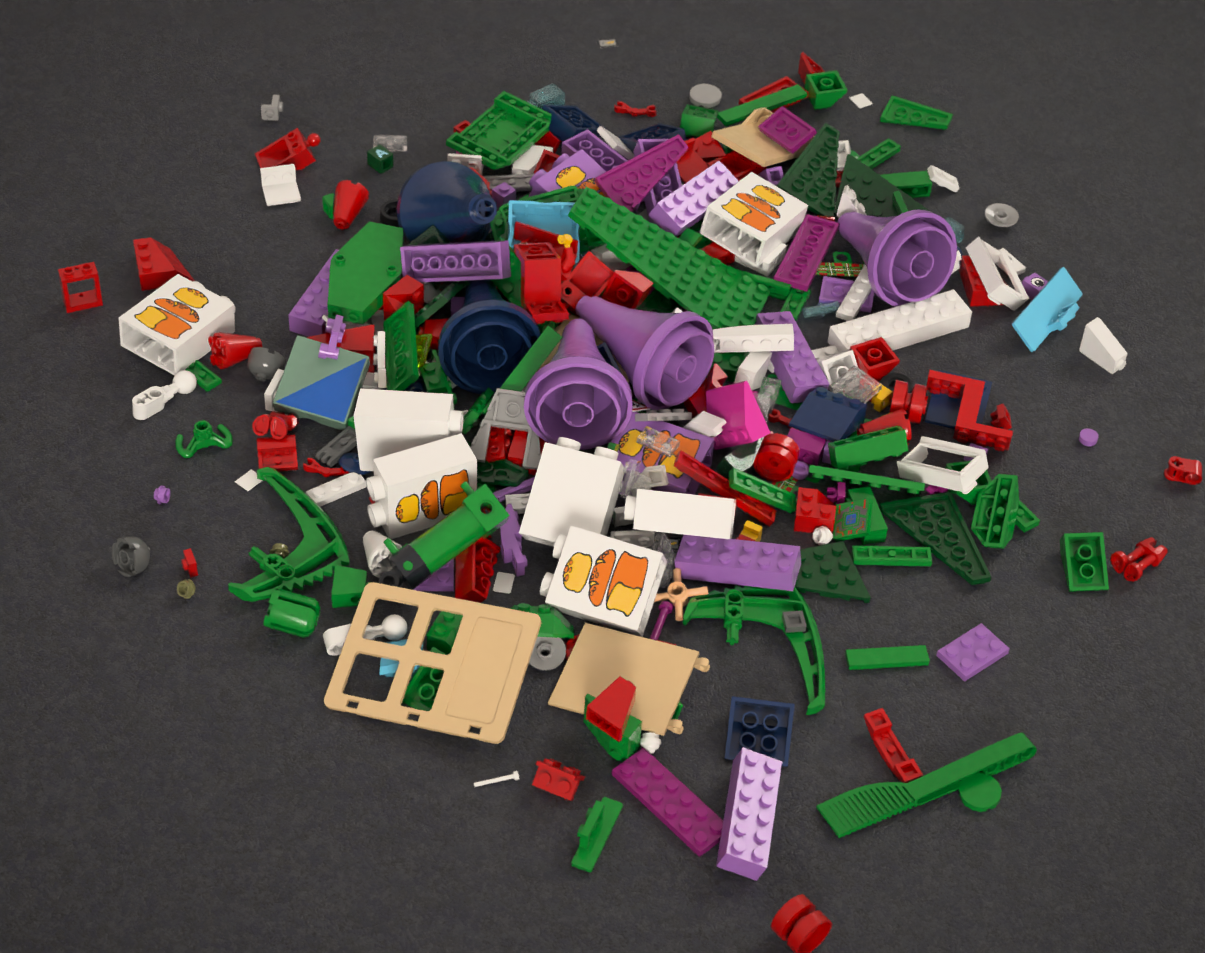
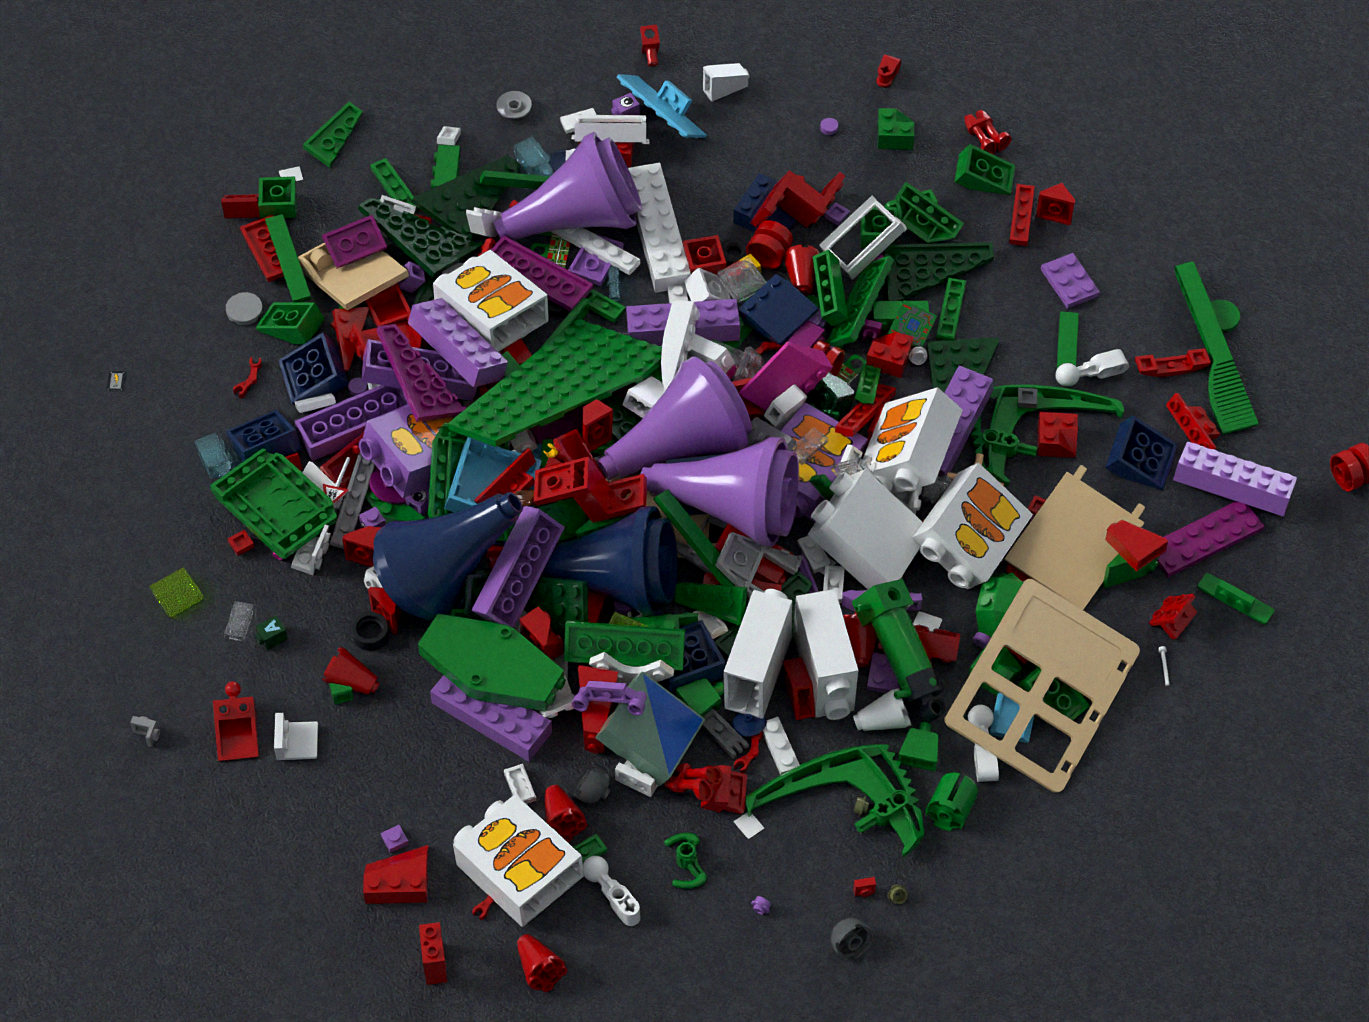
camera: 75 degrees left, 10 degrees up
none -> clear neon green slope [149,567,204,618]
none -> piece [323,457,350,505]
none -> medium lavender plate [381,825,409,853]
none -> white plate [504,764,536,804]
none -> red cone [517,934,568,992]
none -> red bracket [640,25,660,67]
none -> green slope [877,108,914,150]
none -> red plate [1009,184,1035,246]
none -> red slope [1036,183,1075,226]
none -> red slope [1038,412,1078,458]
none -> white beam [1056,349,1130,387]
none -> red bracket [1166,393,1220,450]

